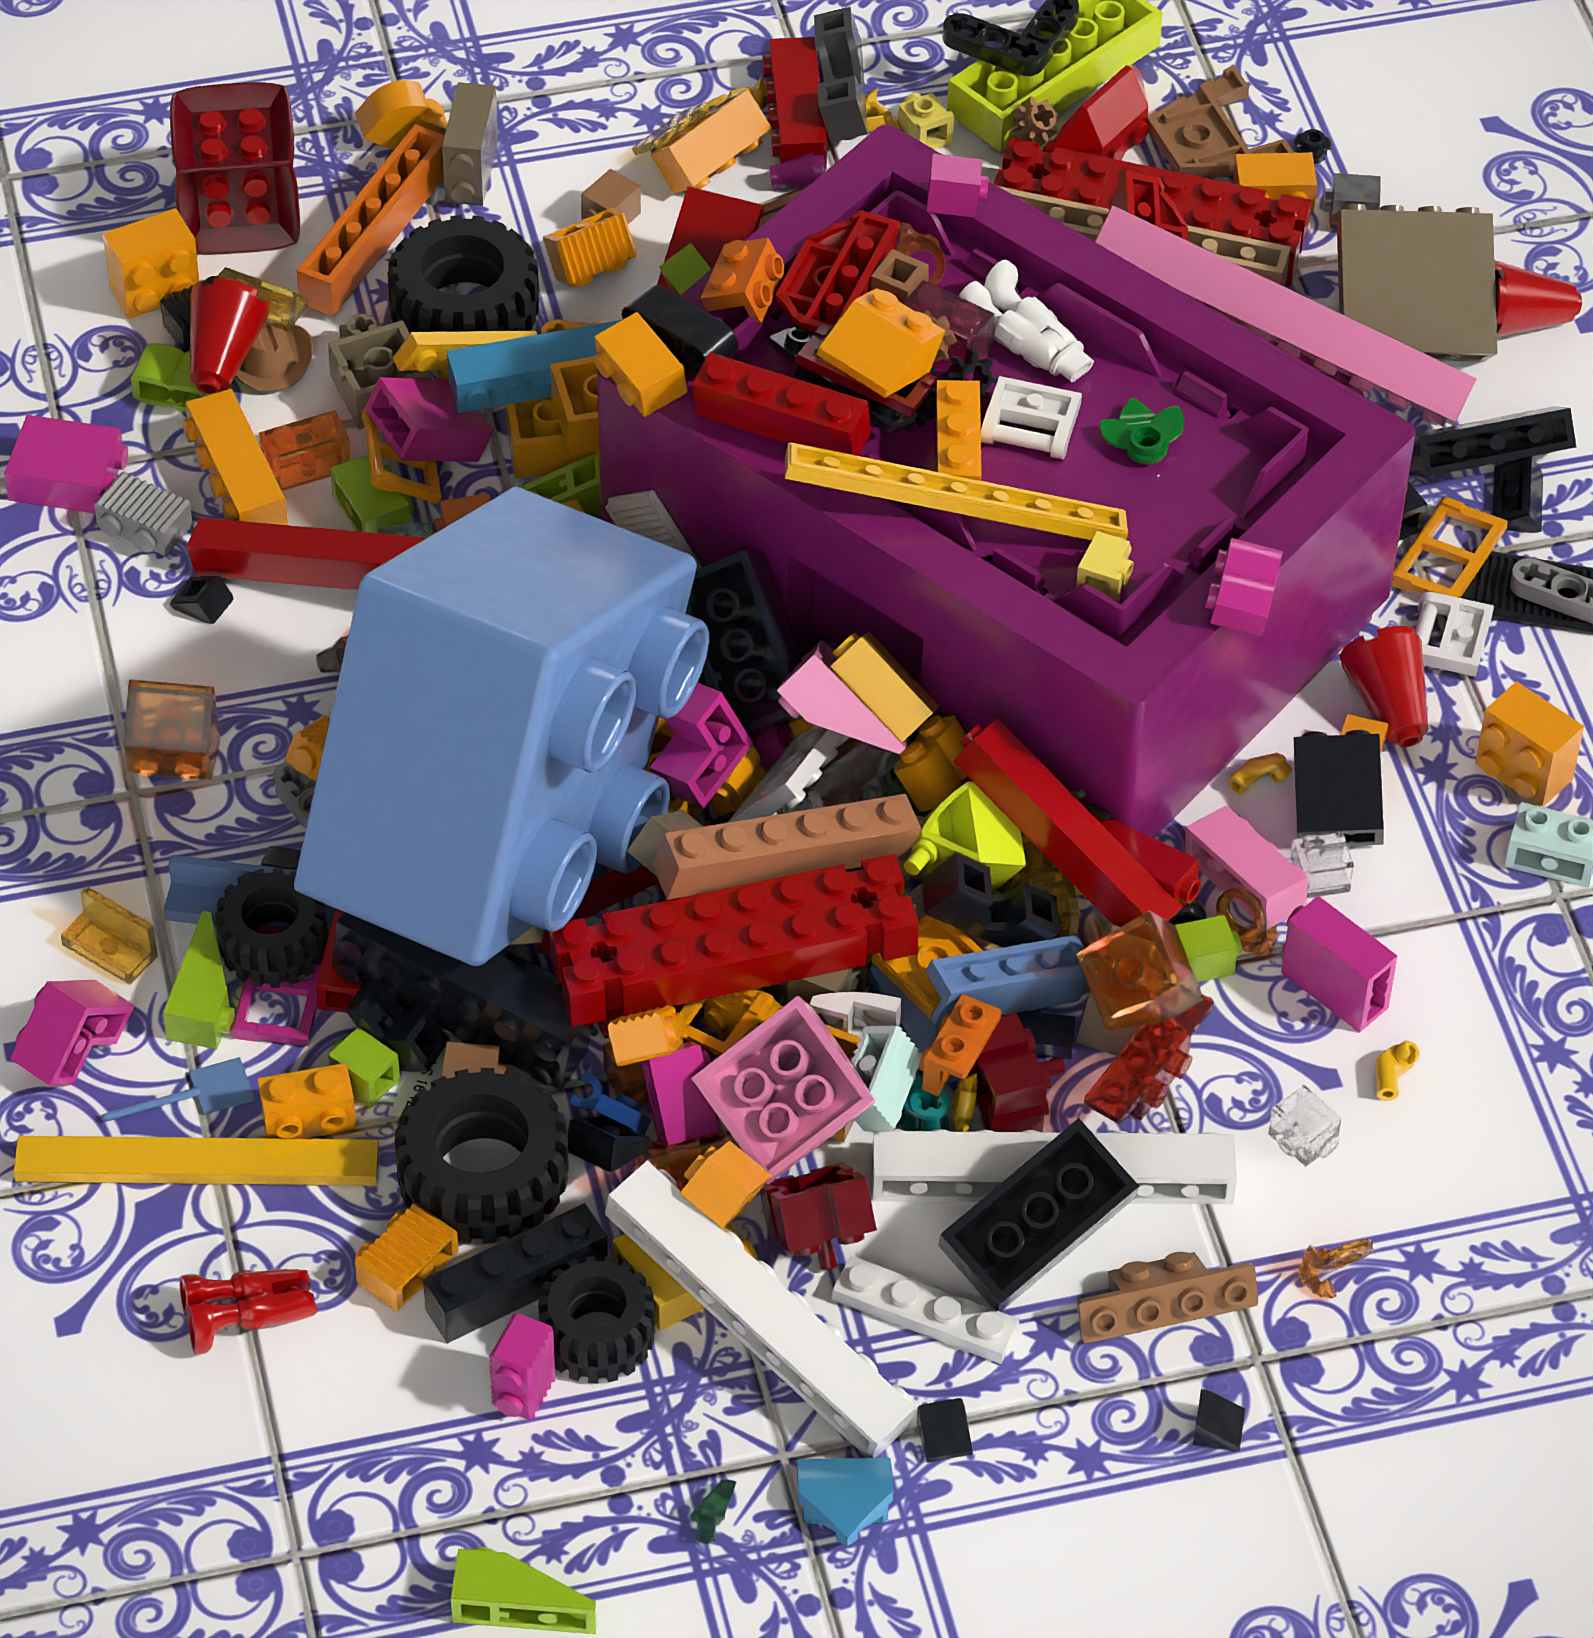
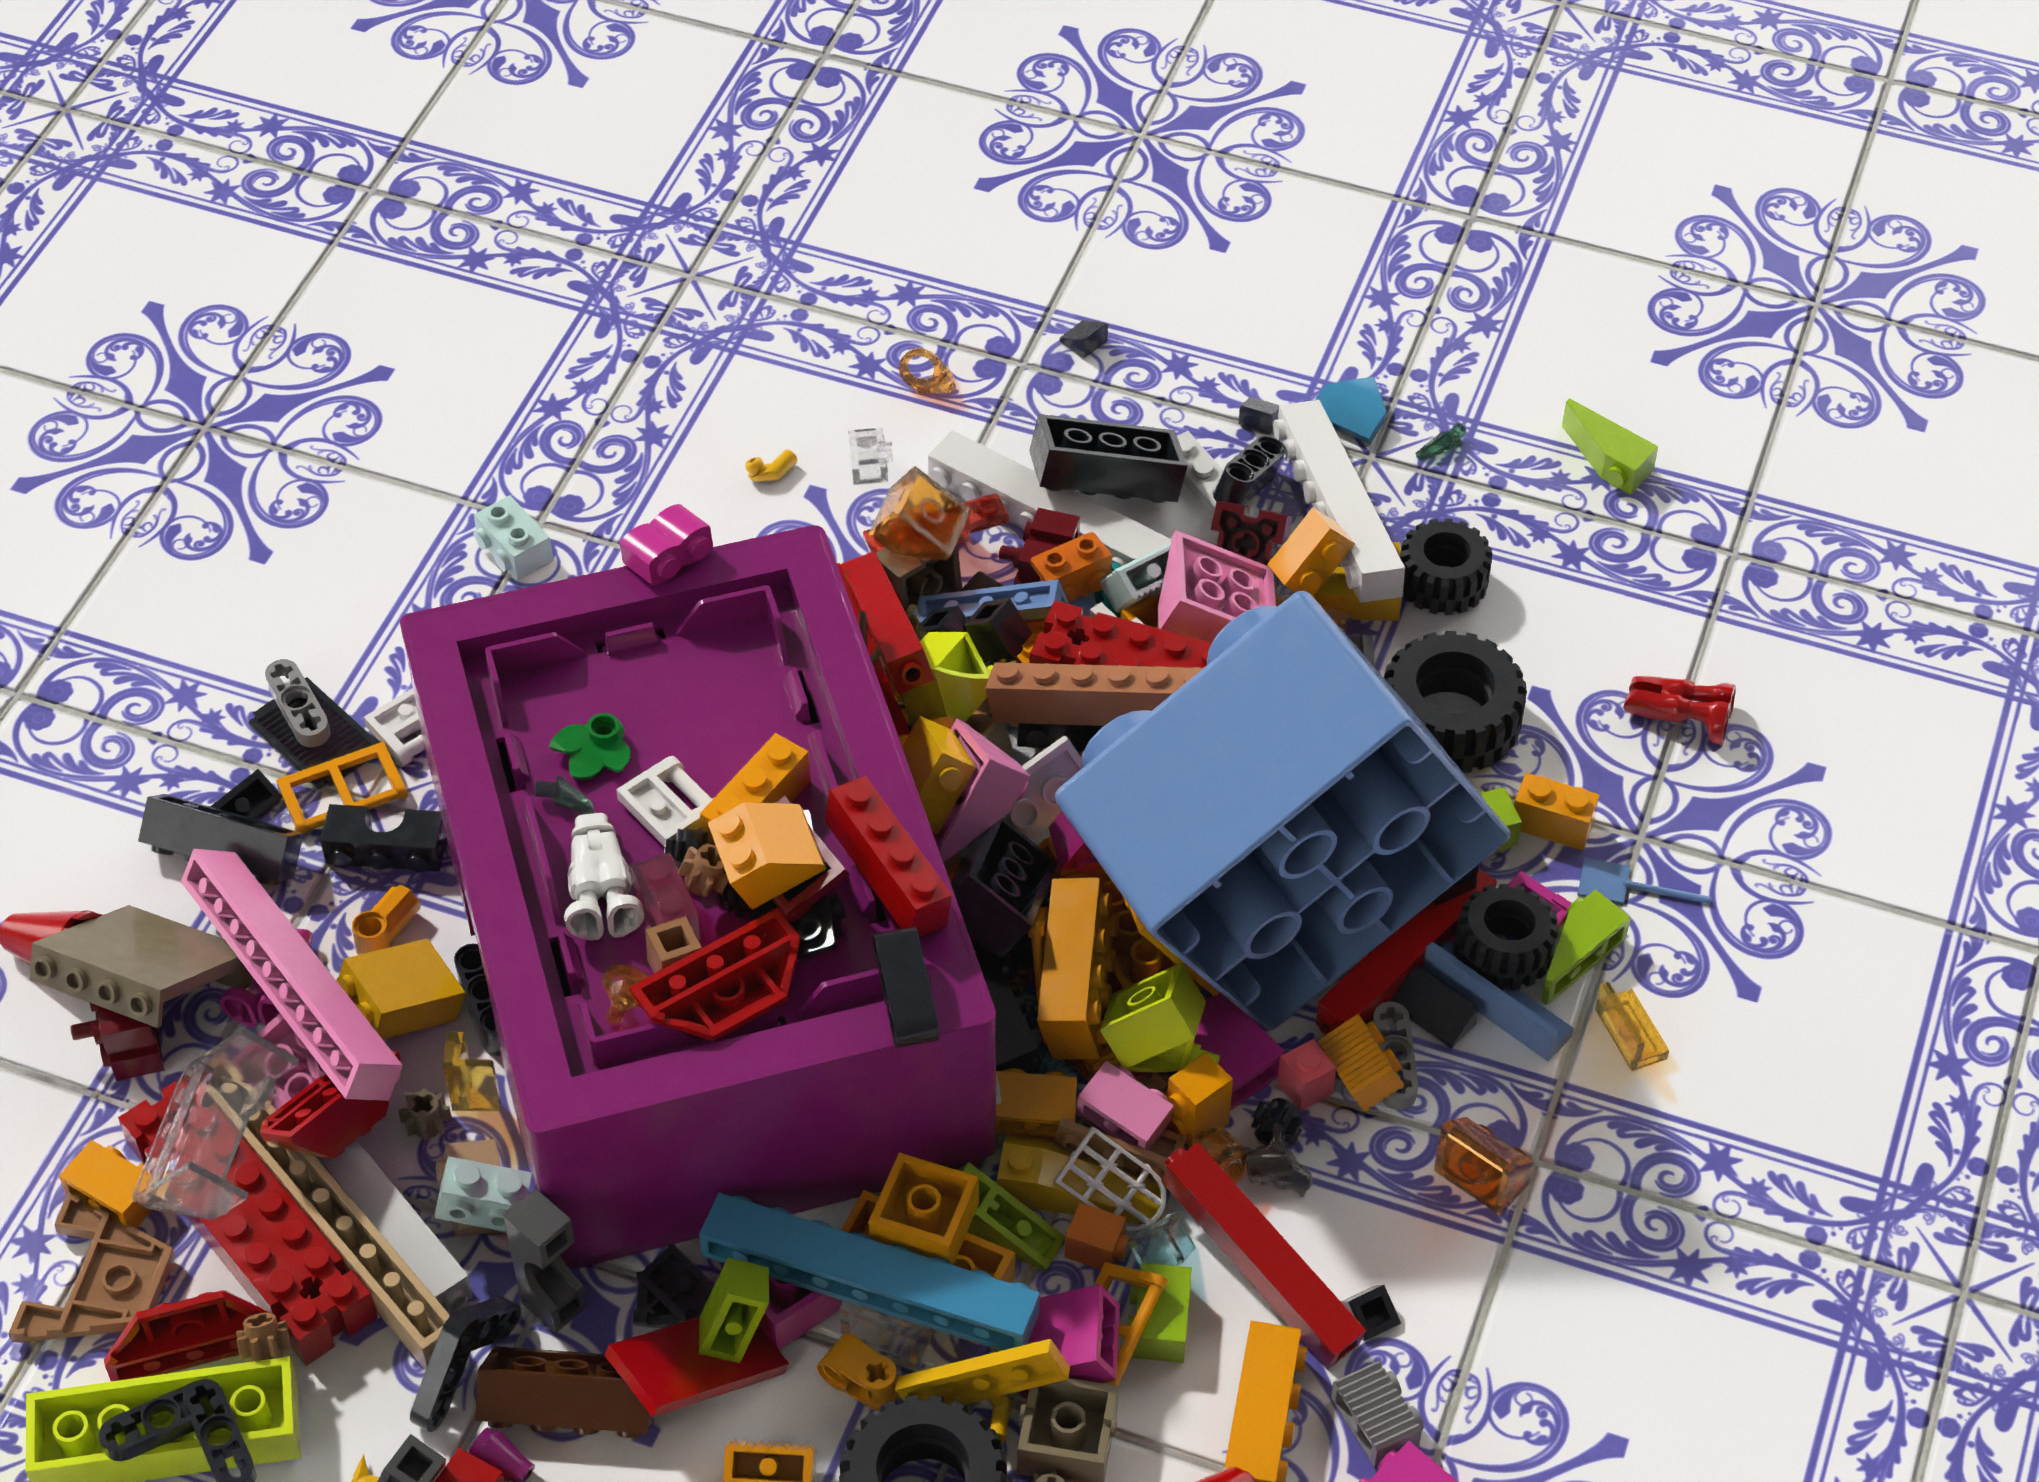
camera: 145 degrees left, 0 degrees up
dark pink brick [10,979,135,1086] -> none
yellow tile [14,1136,379,1186] -> none
clear orange brick [259,410,351,491] -> none
light orange brick [355,1203,458,1311] -> none
black brick [423,1203,608,1344] -> none
dark pink brick [489,1313,555,1420] -> none
light orange brick [593,312,687,417] -> none
orange bracket [700,237,784,323] -> none
yellow tile [785,443,1128,540] -> none
light yellow brick [898,92,954,150] -> none
dark pink brick [926,154,989,218] -> none
light yellow brick [1076,531,1134,603] -> none
medium nougat bracket [1077,1252,1258,1344] -> none
dark pink brick [1281,896,1398,1033] -> none
black plate [1294,129,1332,164] -> none
flat silver brick [1323,173,1381,228] -> none
light orange brick [1475,681,1584,806] -> none
none -> clear windscreen [132,1027,299,1220]
none -> bar [535,776,595,815]
none -> black beam [1213,435,1286,505]

